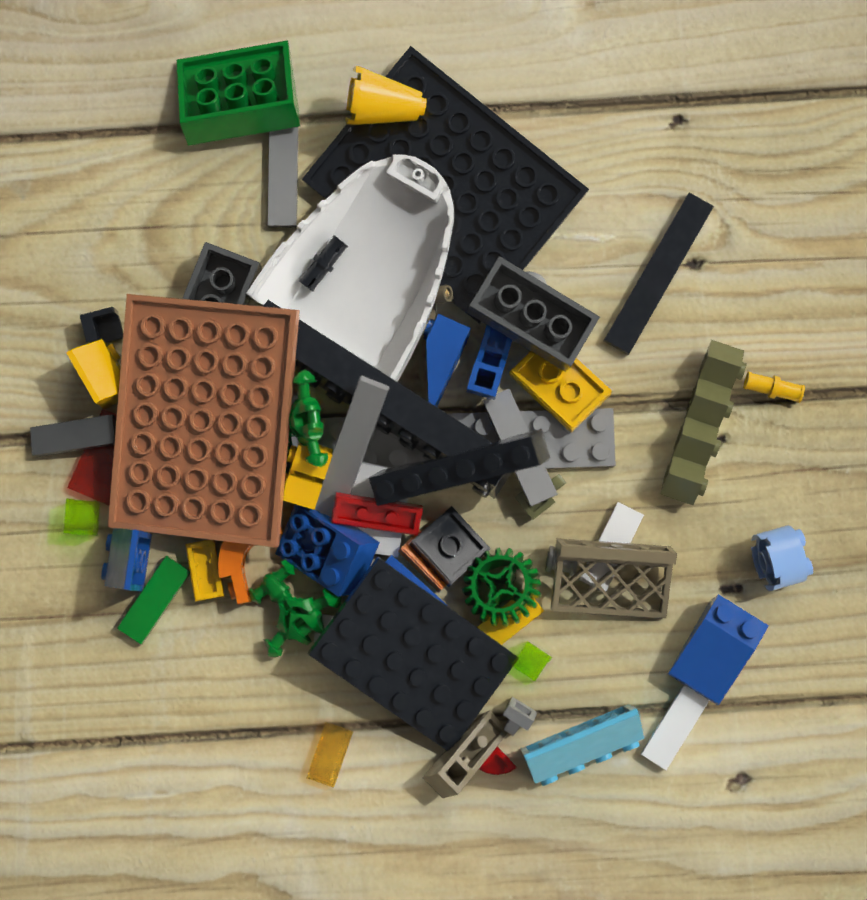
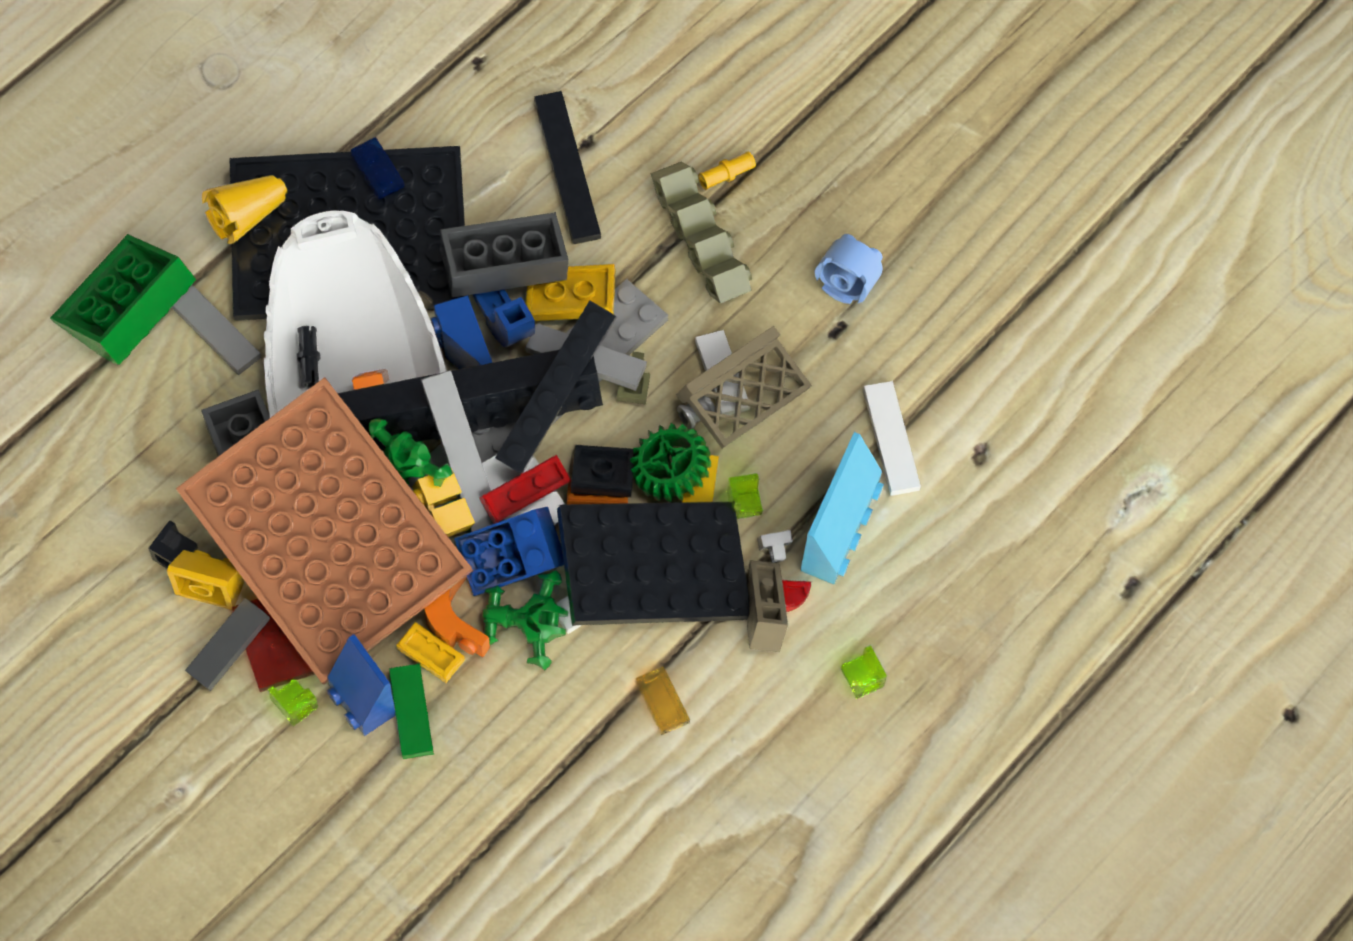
camera: 50 degrees left, 20 degrees down
blue slope [668,594,769,705] -> none
none -> clear blue plate [351,137,404,199]
none -> orange plate [352,369,390,390]
none -> clear neon green panel [841,645,887,699]

